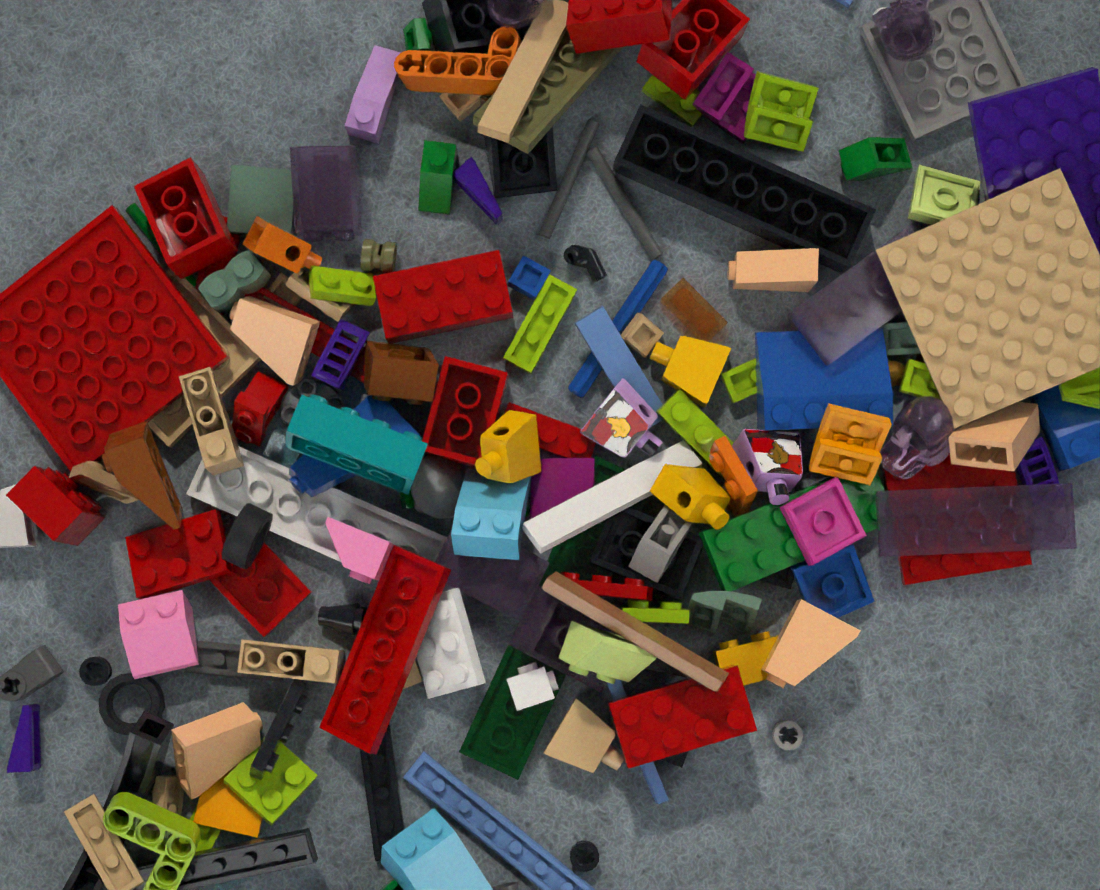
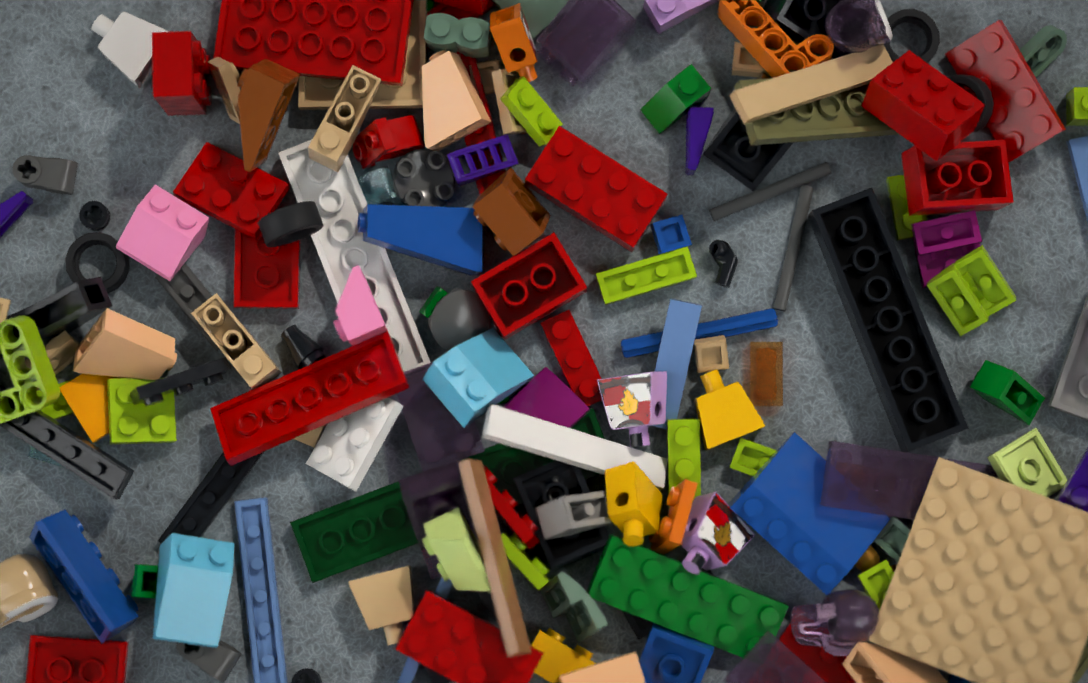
camera: 45 degrees right, 0 degrees up
teal brick [285,394,428,495] -> none
olive wheel [360,239,397,273] -> none
yellow torso [475,410,541,483] -> none
white brick [507,662,559,711] -> none
light nougat slope [727,248,819,292] -> none
dark pink tile [780,477,867,566] -> none
light orange slope [809,403,892,485] -> none

